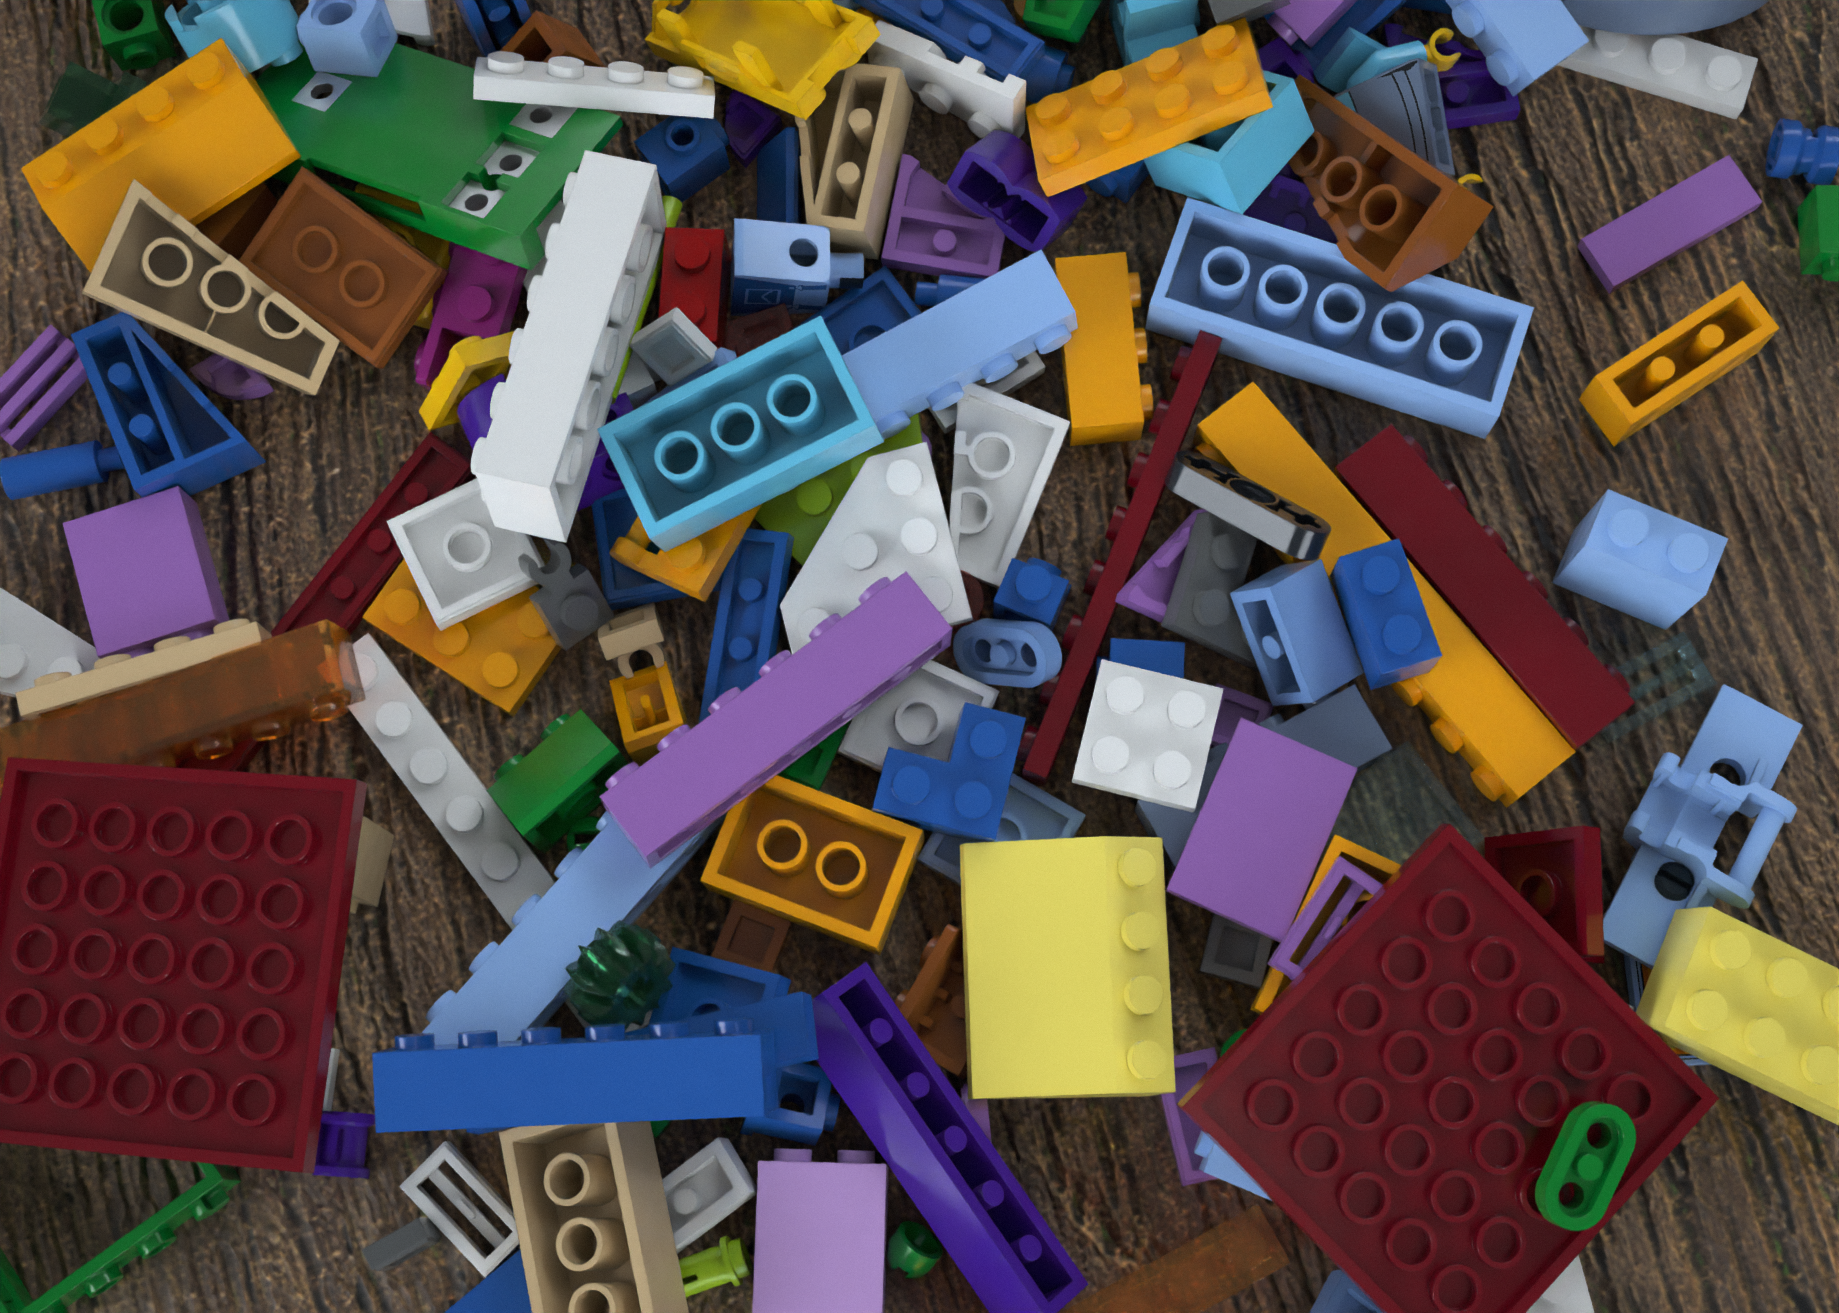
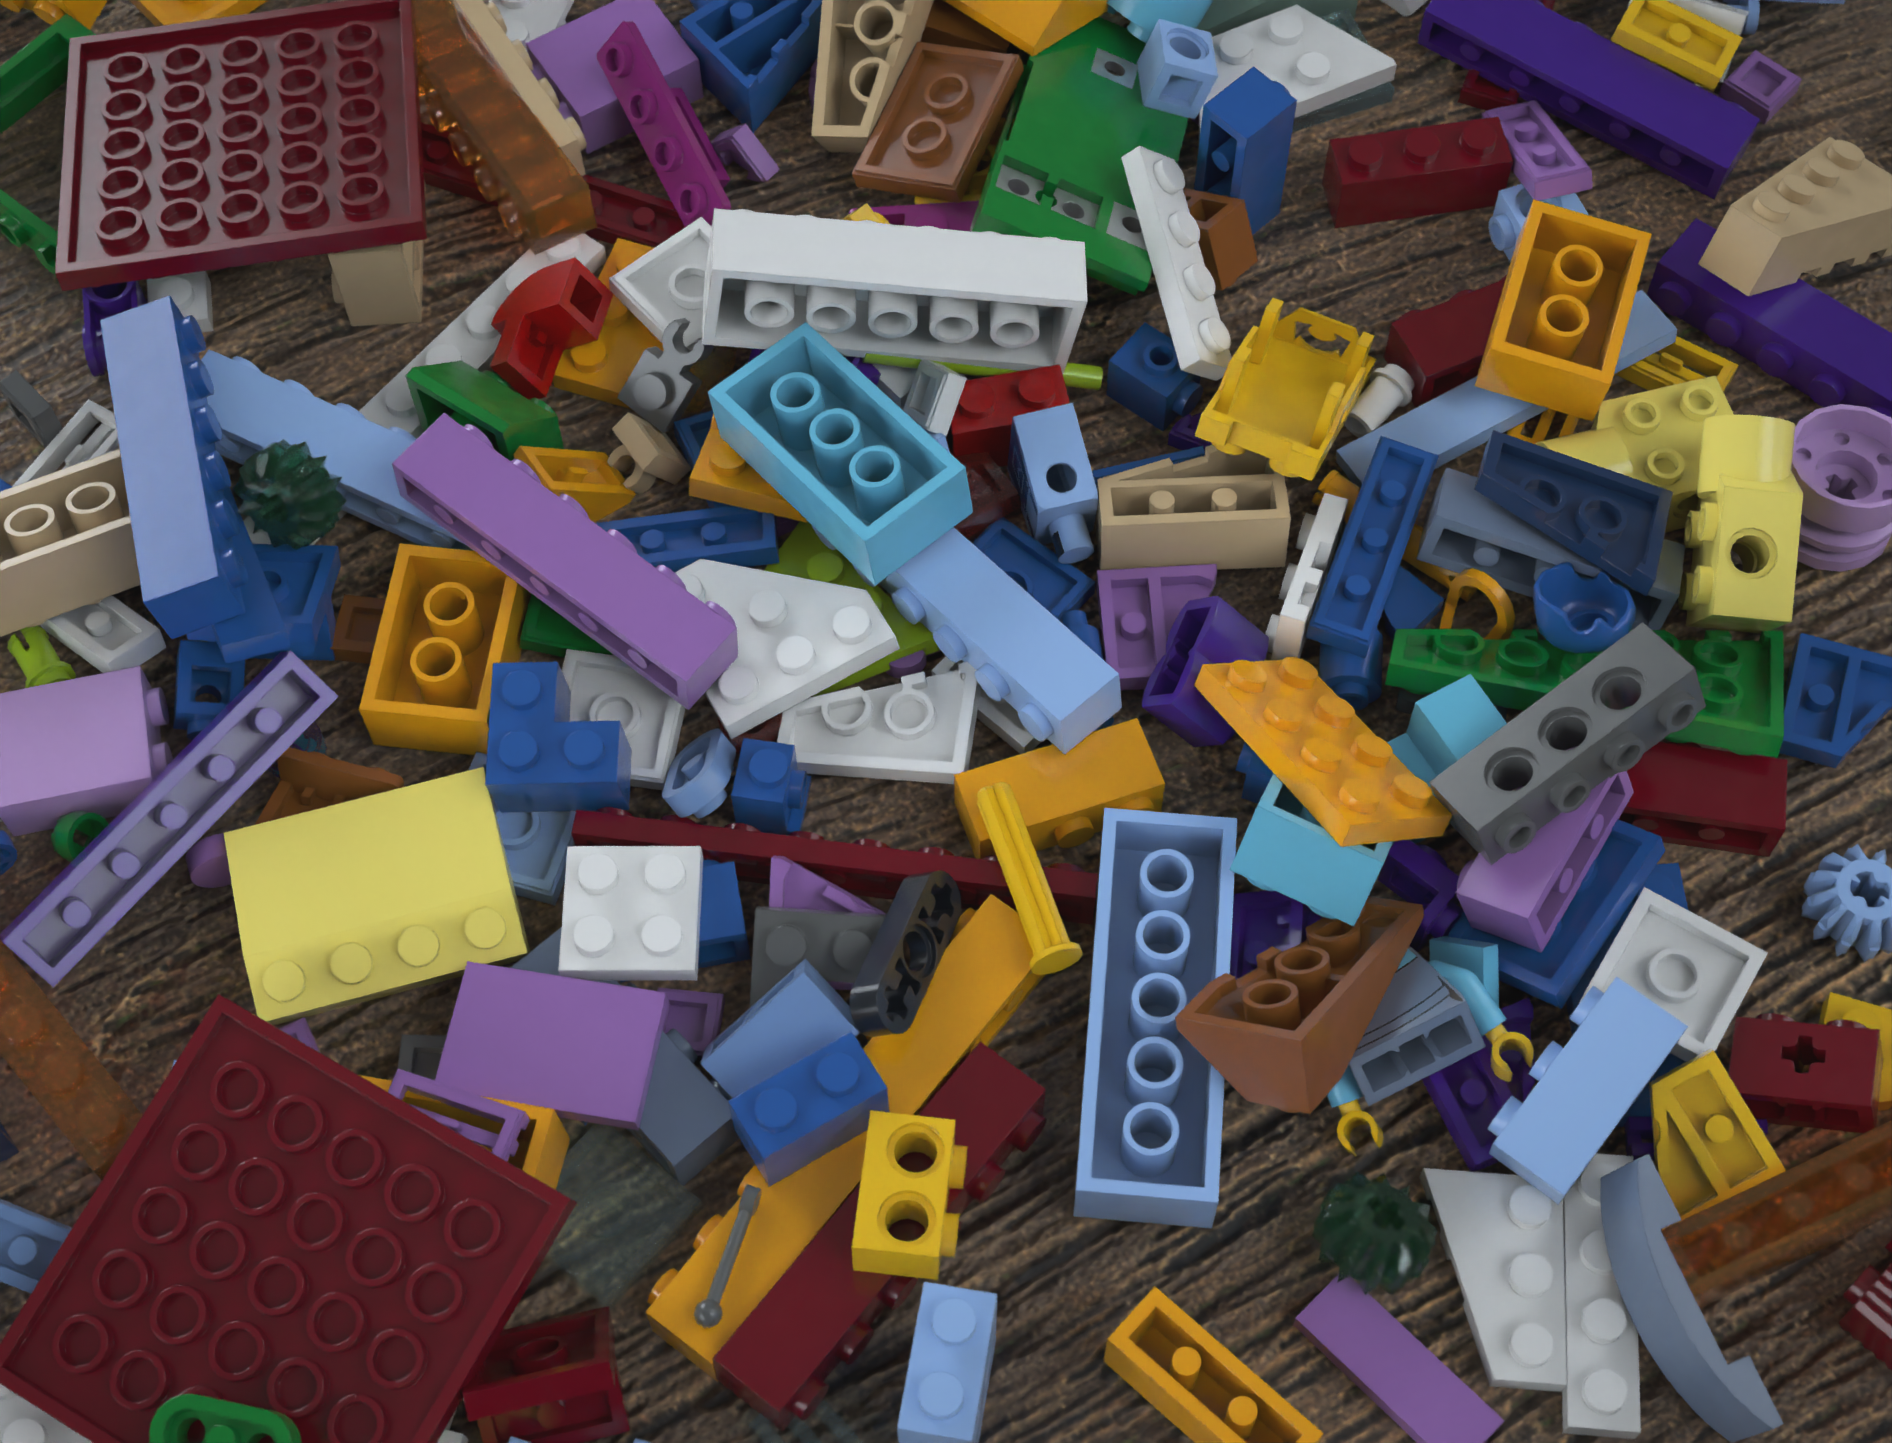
camera: 70 degrees right, 15 degrees down
none -> red brick [490,257,614,400]
none -> magenta bracket [597,21,731,227]
none -> dark grey hinge [694,1185,762,1328]
none -> medium lavender tile [711,123,780,182]
none -> yellow brick [852,1110,968,1280]
none -> yellow axle [977,782,1083,975]
none -> clear green gear [1312,1172,1438,1295]
none -> white wing [1420,1168,1567,1392]

